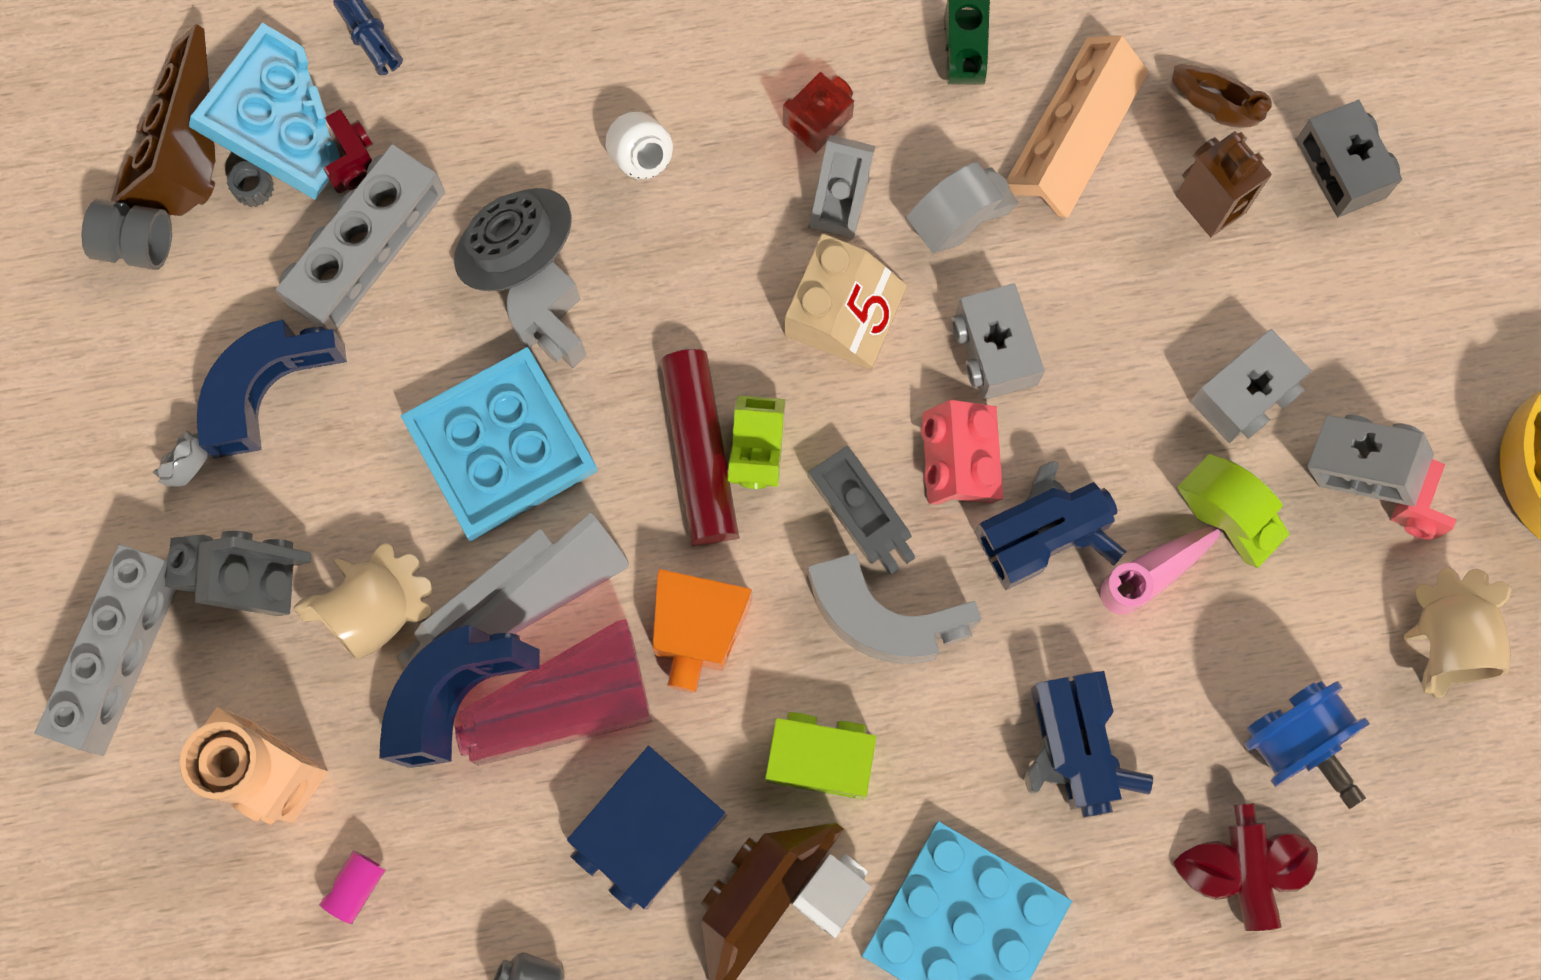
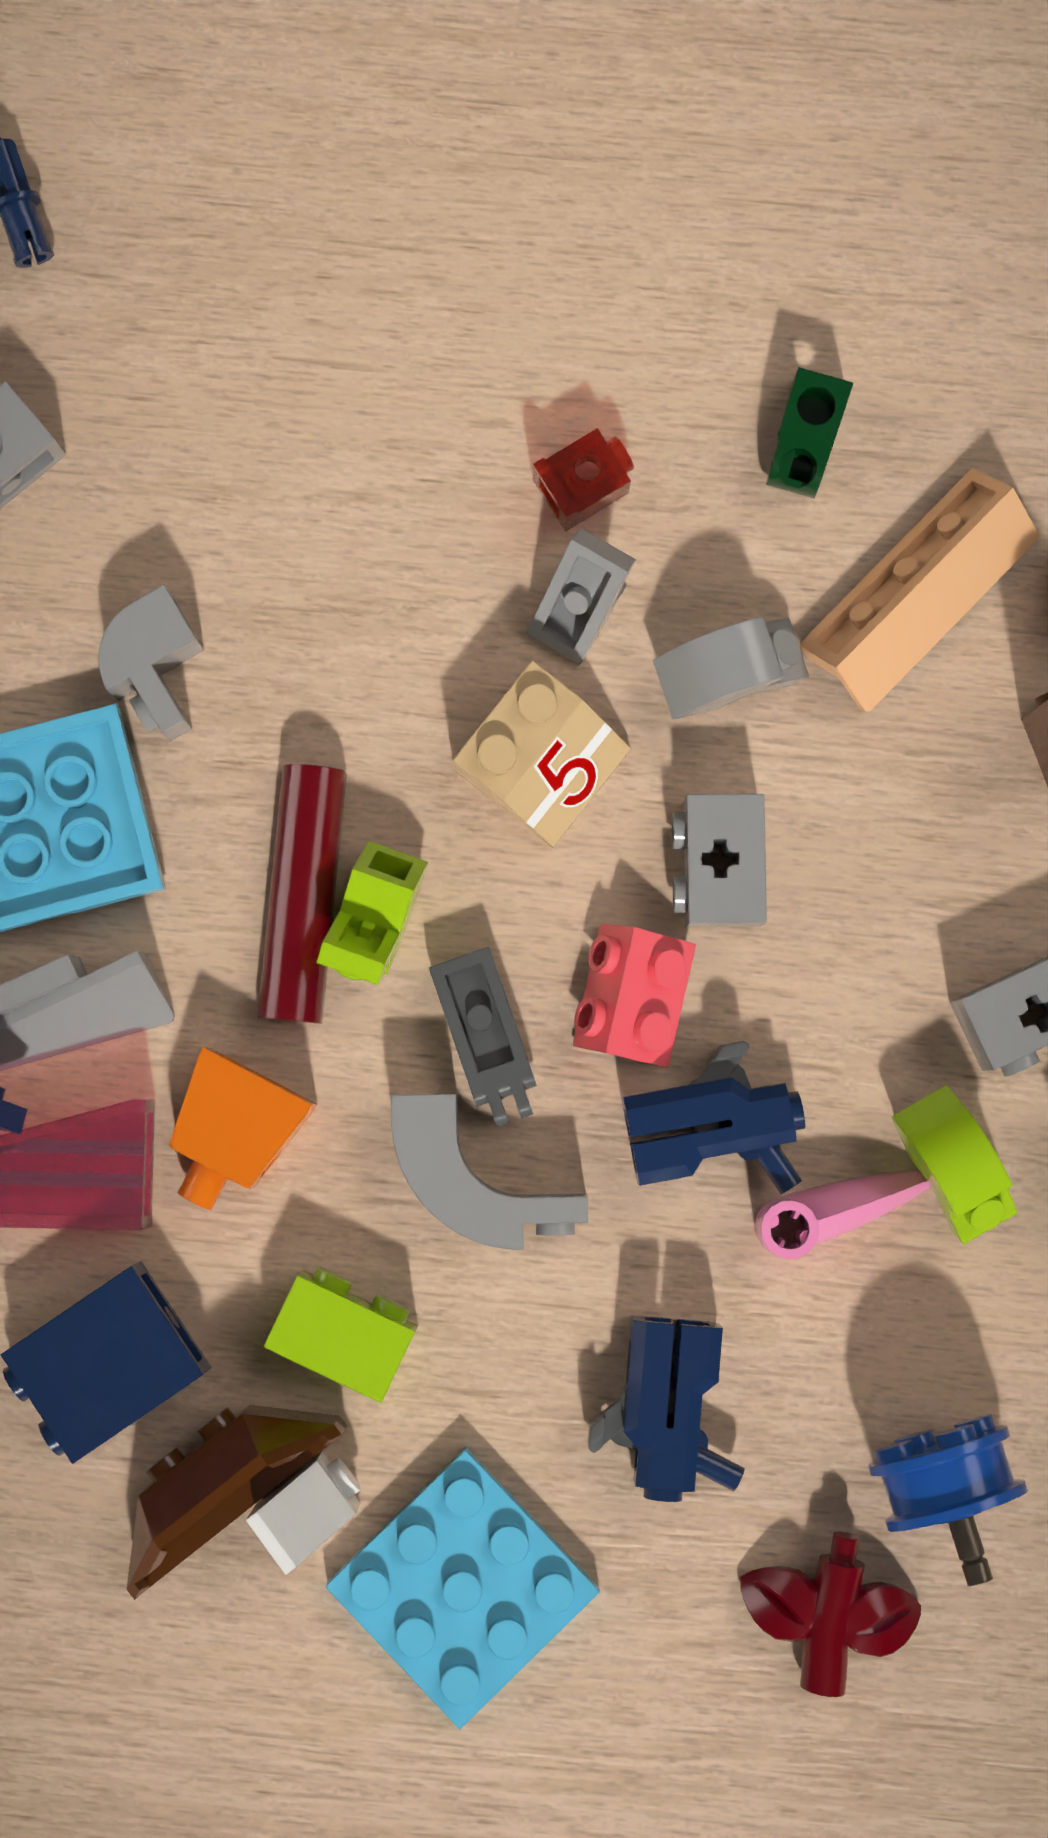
camera: 15 degrees right, 10 degrees up
dark grey wheel [454,188,572,292] -> none
white head [605,112,673,180] -> none

